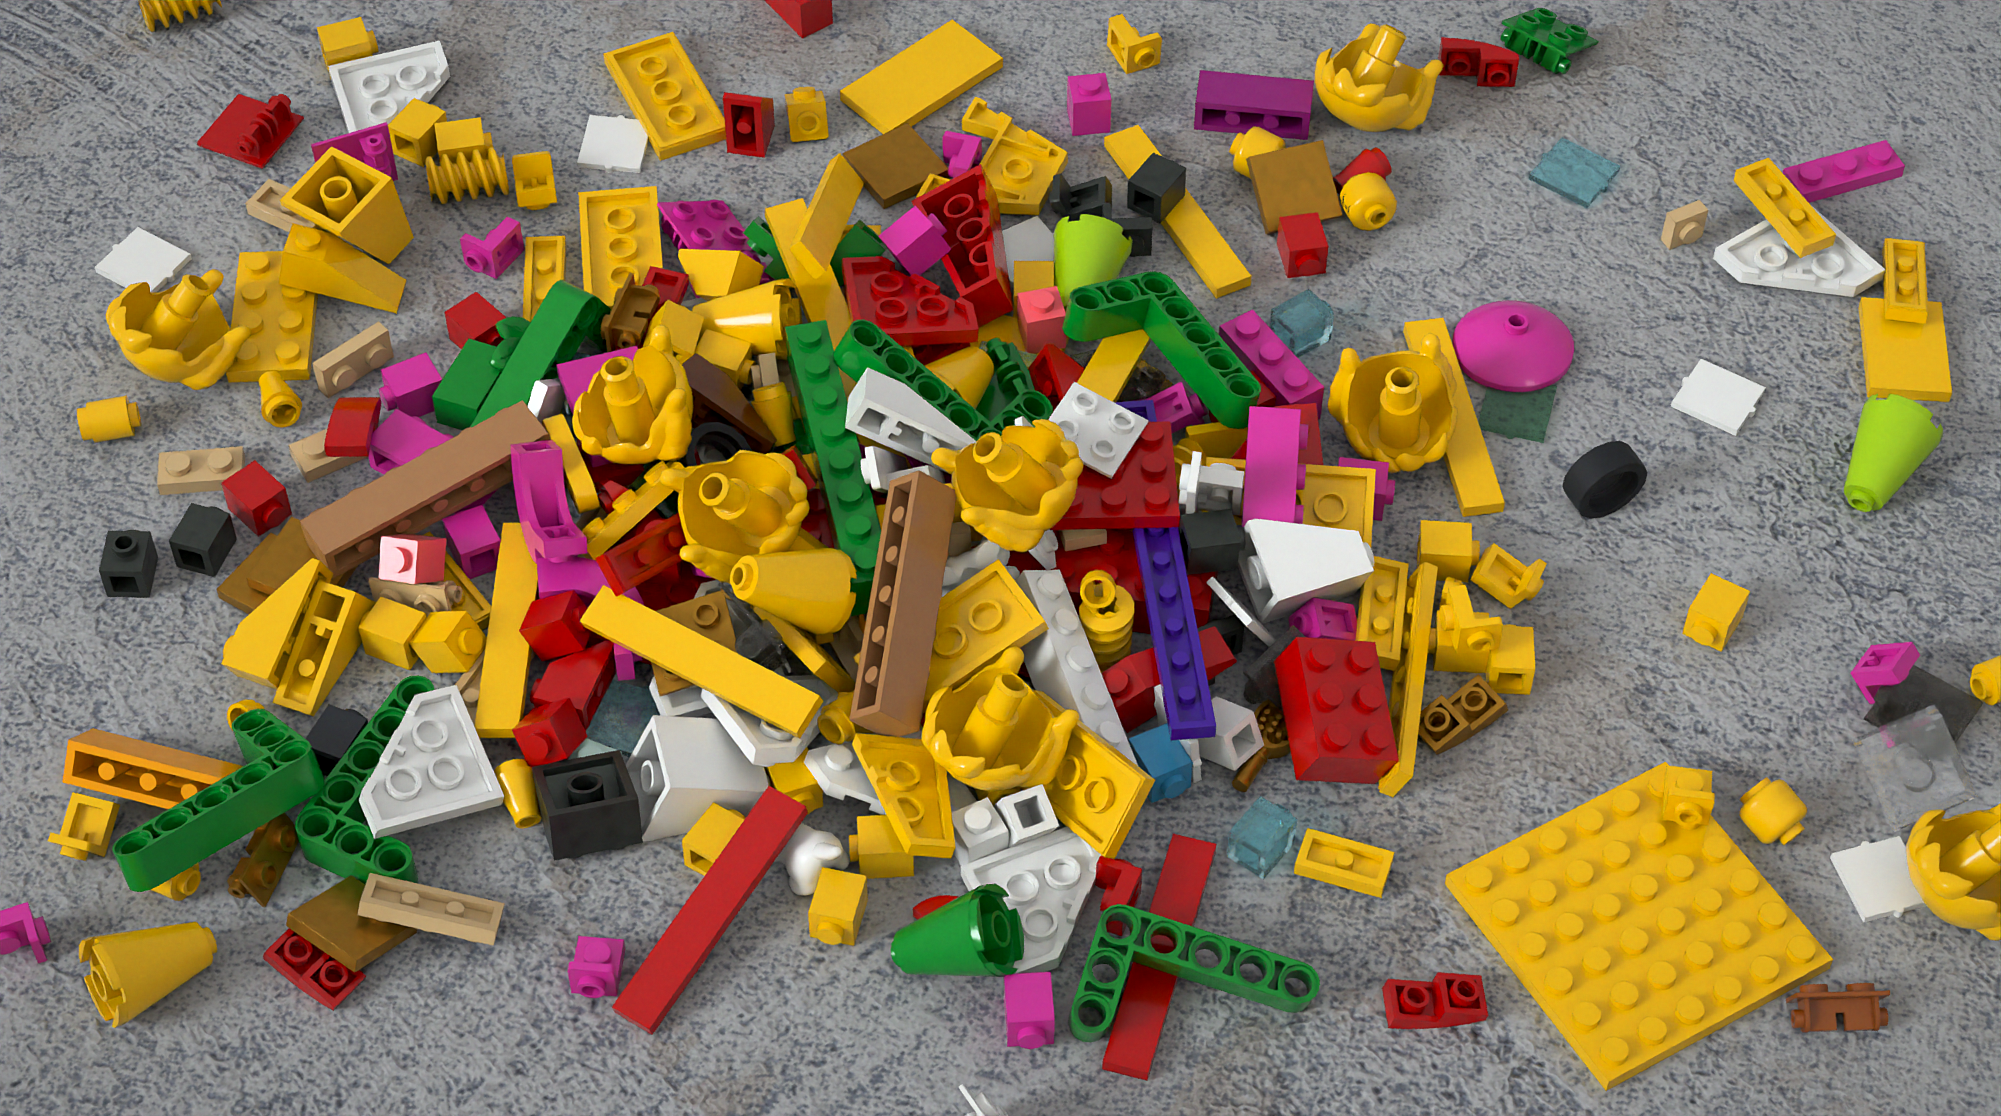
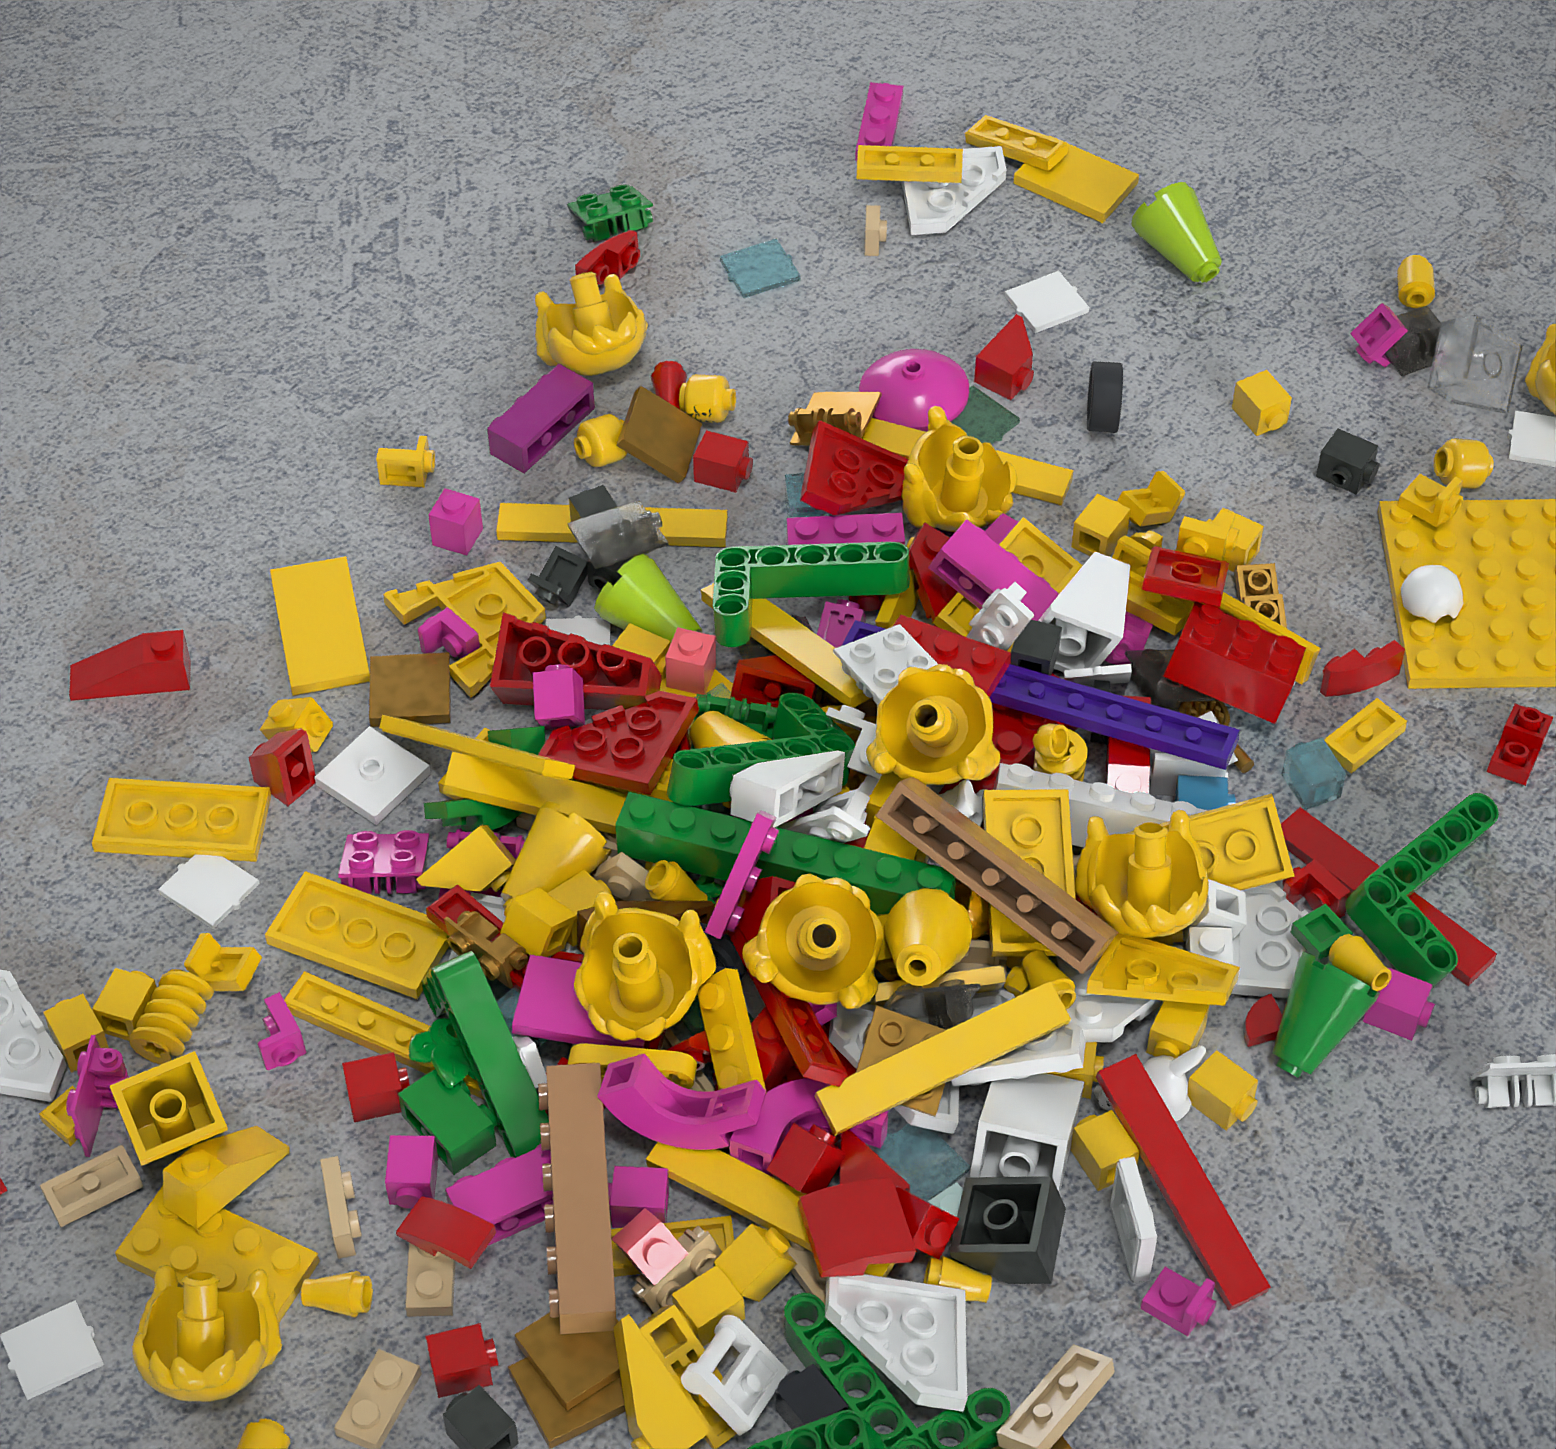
camera: 60 degrees left, 0 degrees up
none -> white plate [315,726,431,825]
none -> clear smoke hinge [567,500,669,569]
none -> white plate [681,1315,789,1436]
none -> dark pink plate [705,810,780,939]
none -> pearl gold hinge [788,392,882,446]
none -> red slope [797,1177,916,1277]
none -> red plate [800,420,908,516]
none -> red slope [974,314,1034,401]
none -> white plate [1110,1157,1157,1283]
none -> red plate [1142,546,1229,607]
none -> green plate [1290,903,1353,962]
none -> pearl dark grey brick [1316,428,1380,495]
none -> red slope [1320,640,1405,697]
none -> yellow cone [1329,934,1392,991]
none -> white hair [1400,565,1463,623]

